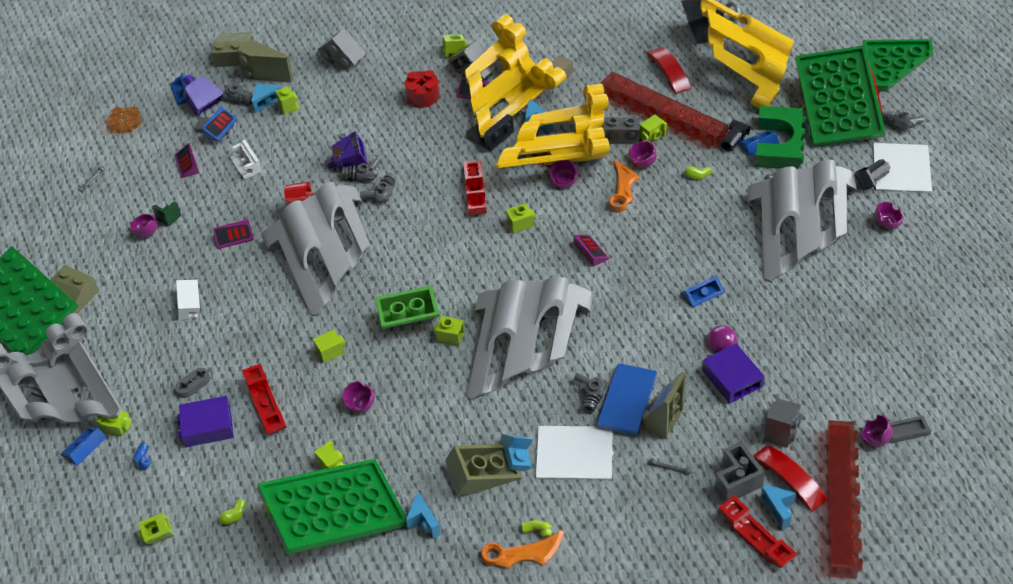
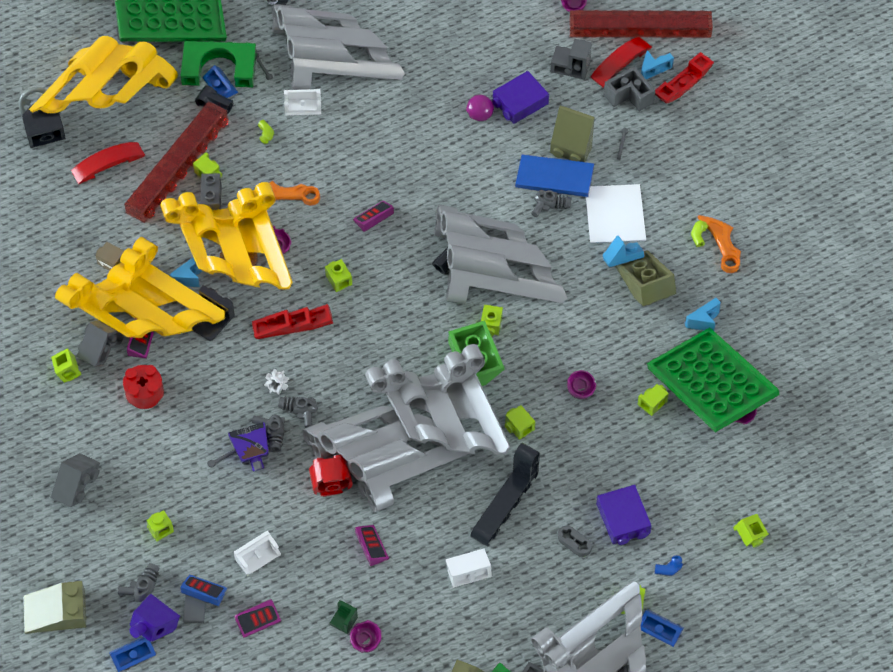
camera: 100 degrees left, 10 degrees up
lime arm [218,499,246,525] -> none
olive slope [237,39,293,82] -> none
red slope [242,363,287,435] -> none
dark azure slope [251,84,282,113] -> none
magenta hair [629,141,657,168] -> none
blue slope [681,275,725,308] -> none
none -> white gear [264,369,289,395]
none -> white hinge [284,89,321,116]
none -> light grey panel [365,344,510,455]
none -> black beam [470,443,540,547]

